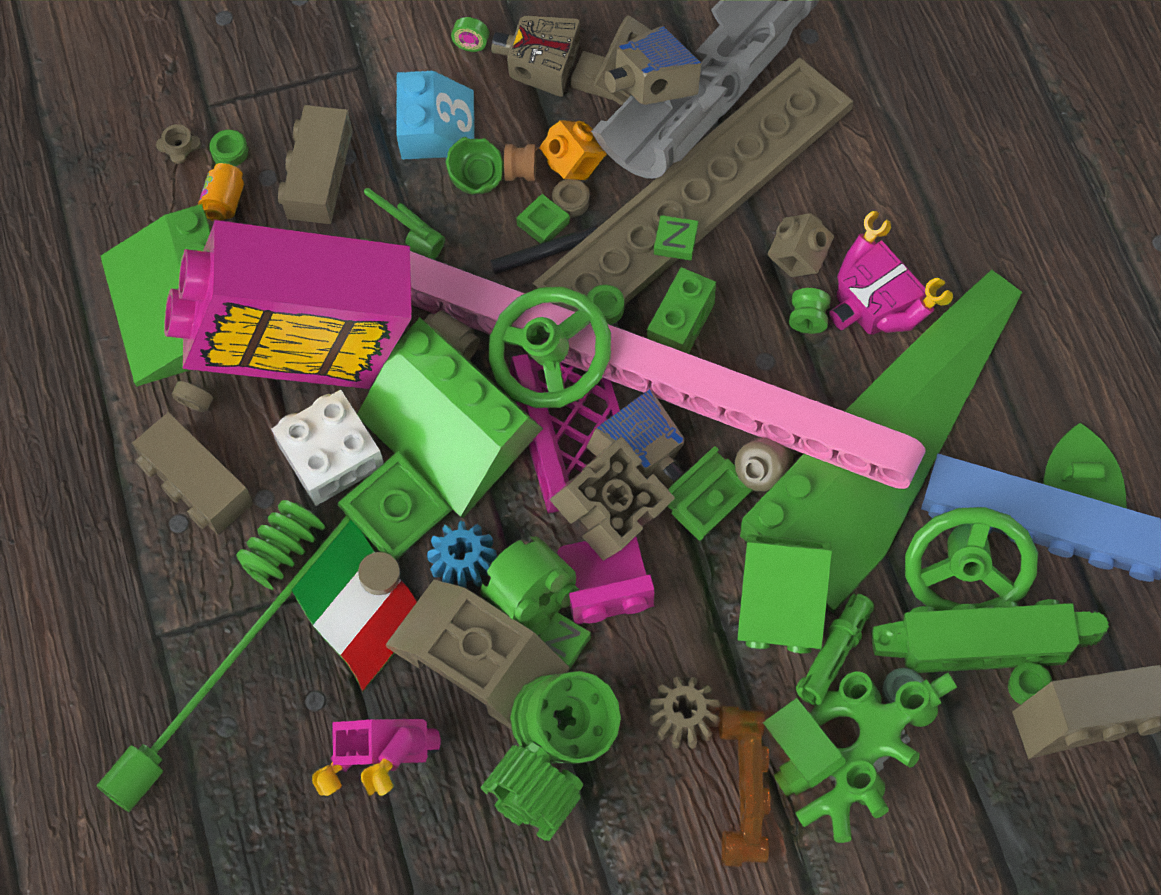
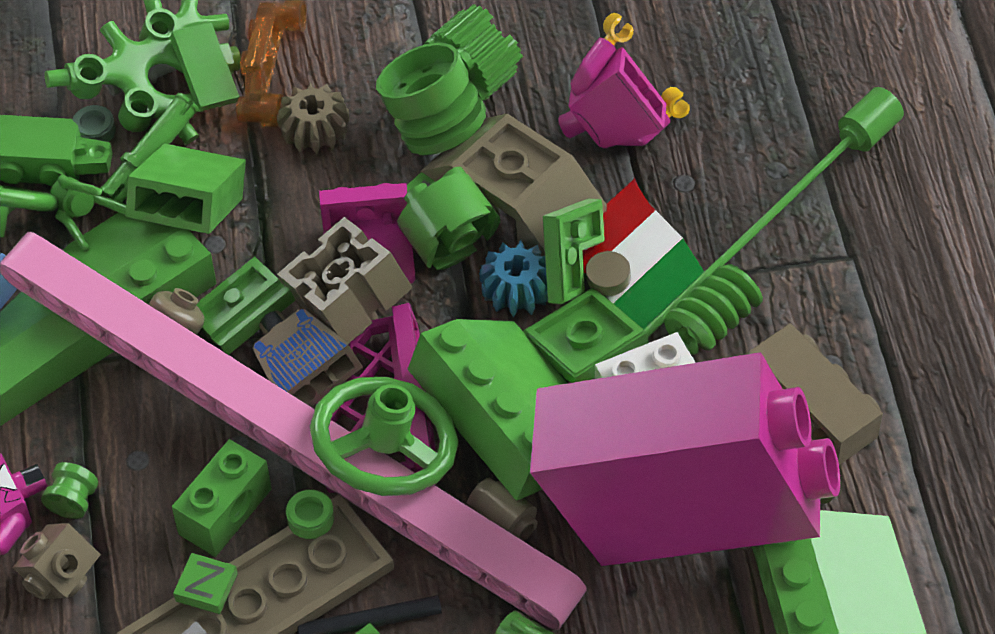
camera: 175 degrees left, 10 degrees down
none -> bright green plant [50,175,126,251]
none -> bright green tile [543,198,605,304]

